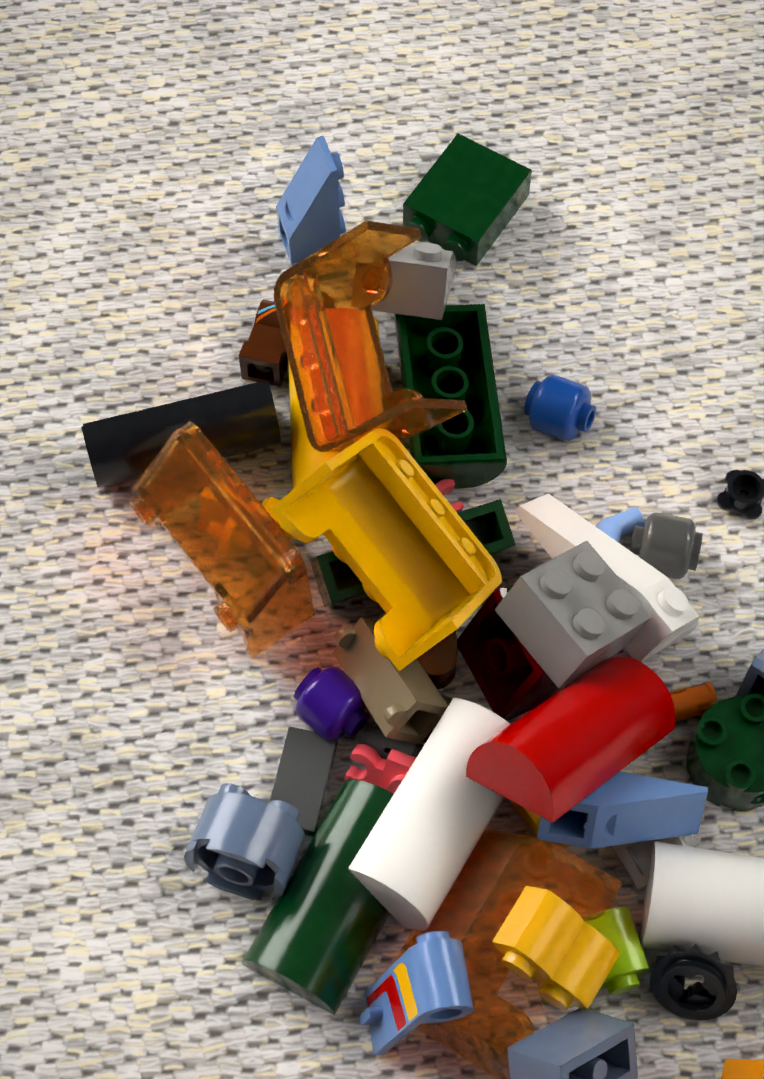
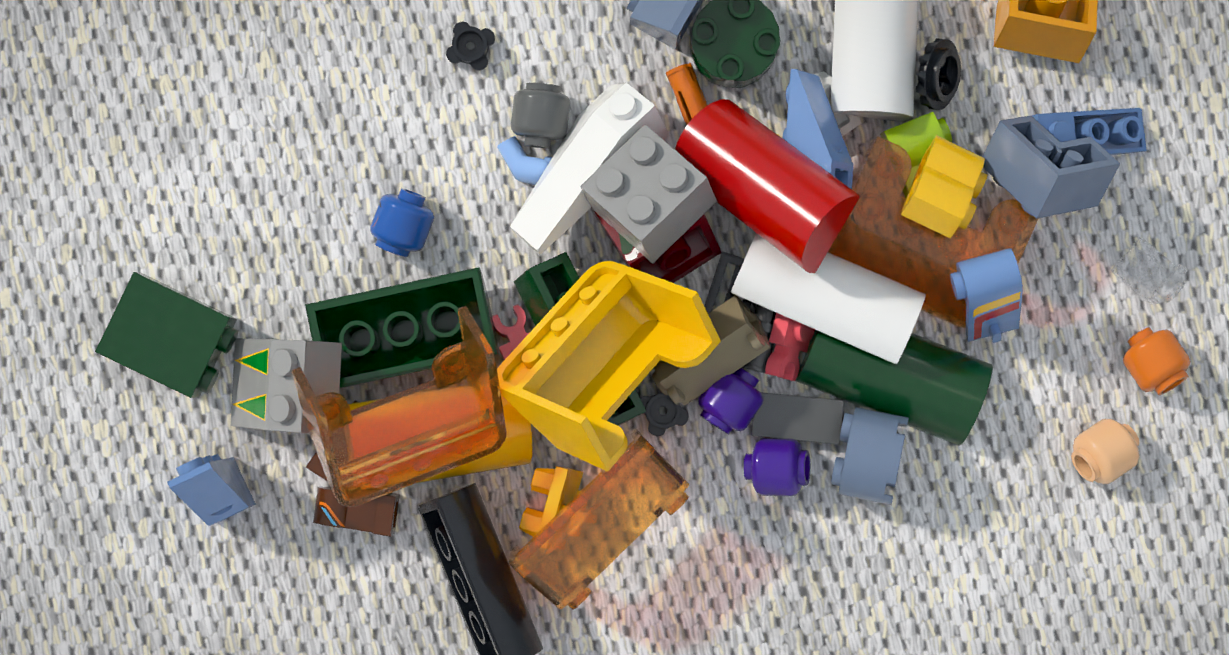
camera: 90 degrees left, 25 degrees up
none -> black plate [640,391,689,436]
none -> dark purple head [744,438,811,496]

